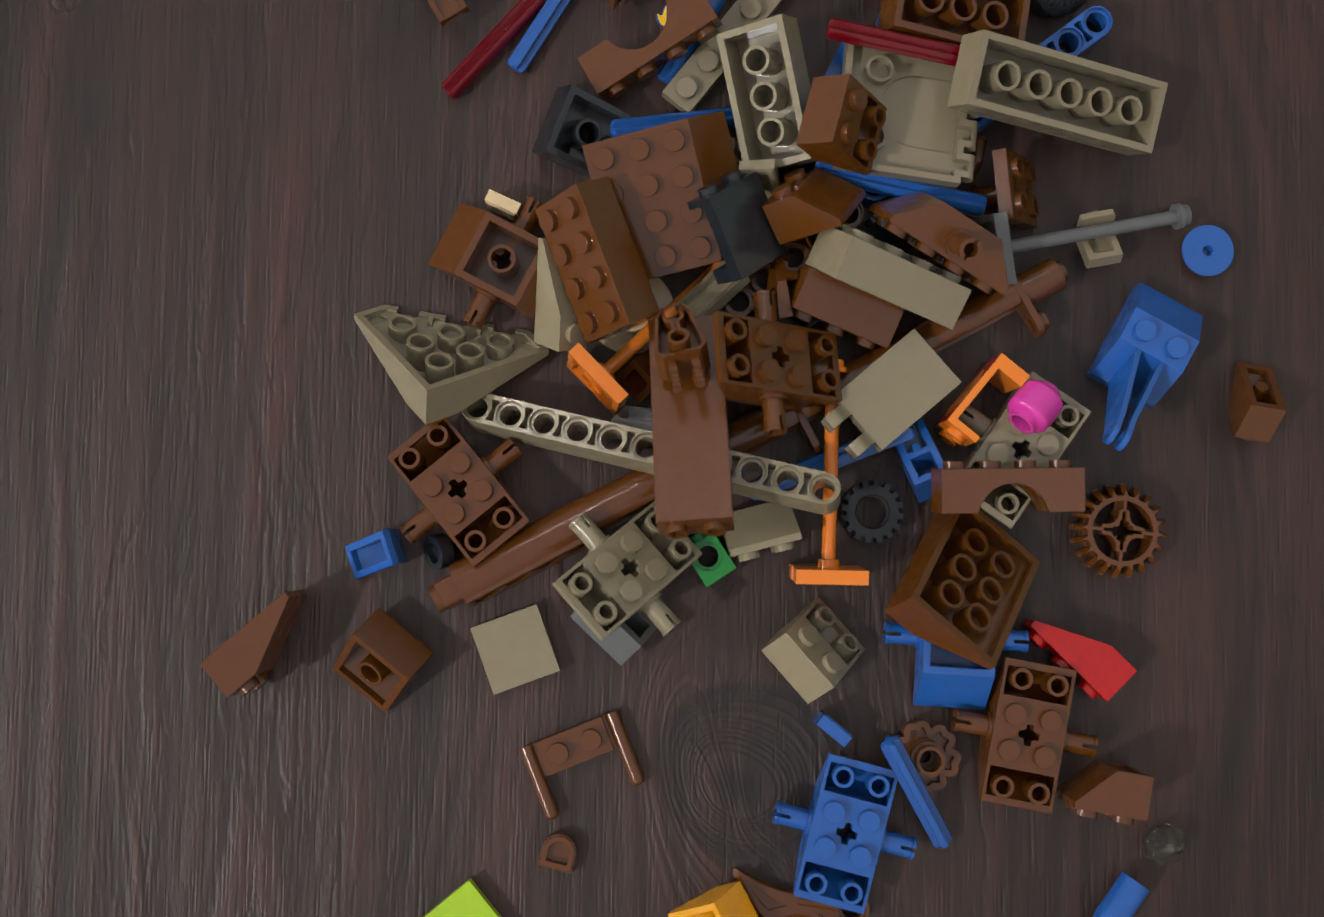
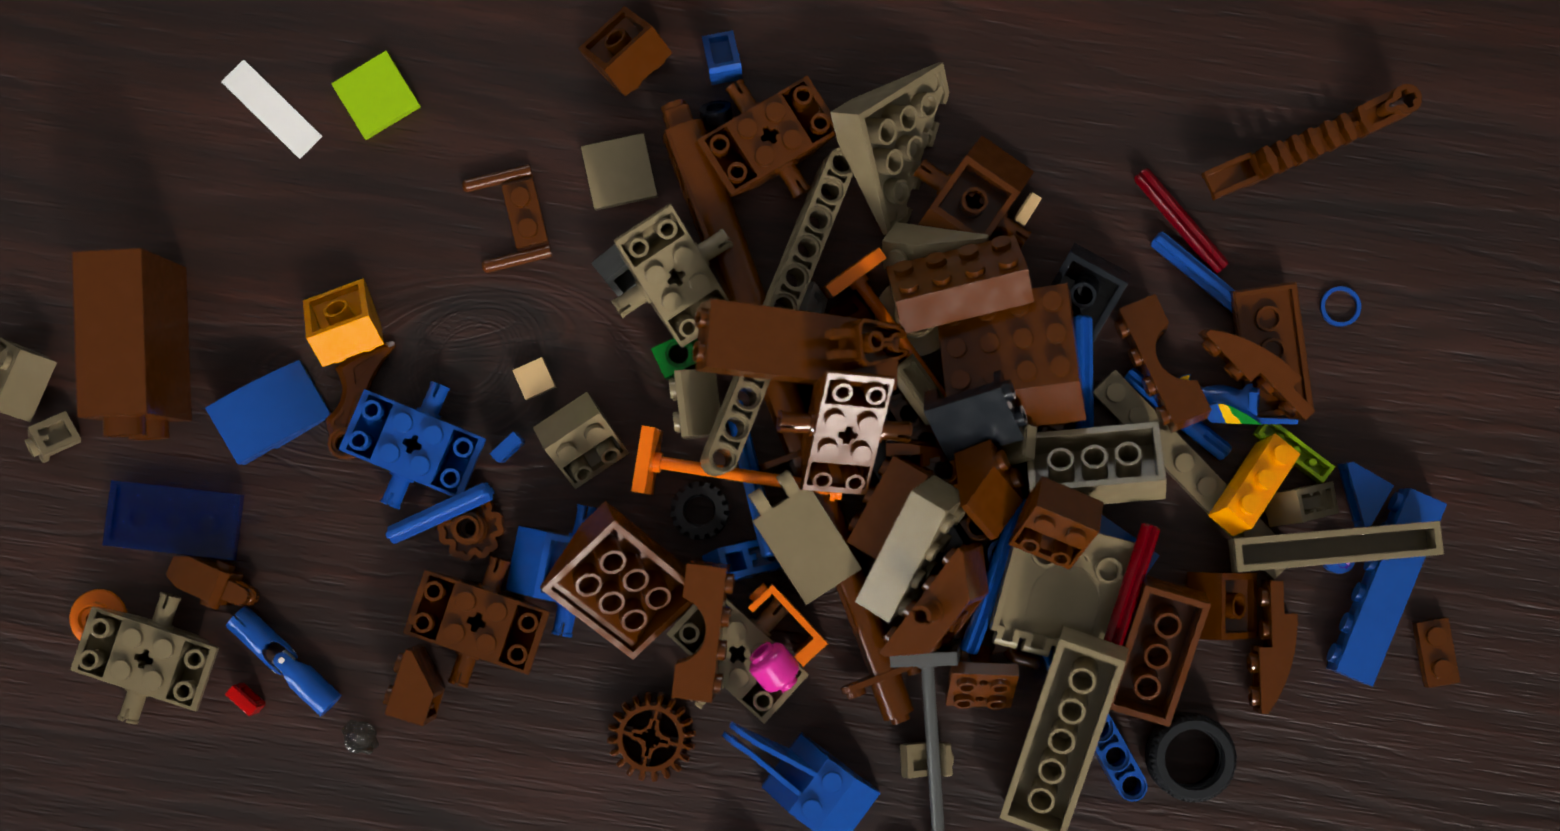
camera: 100 degrees right, 0 degrees up
reddish brown tile [537,832,577,874] -> none
red slope [1021,619,1137,702] -> none
none -> tan tile [512,357,556,400]

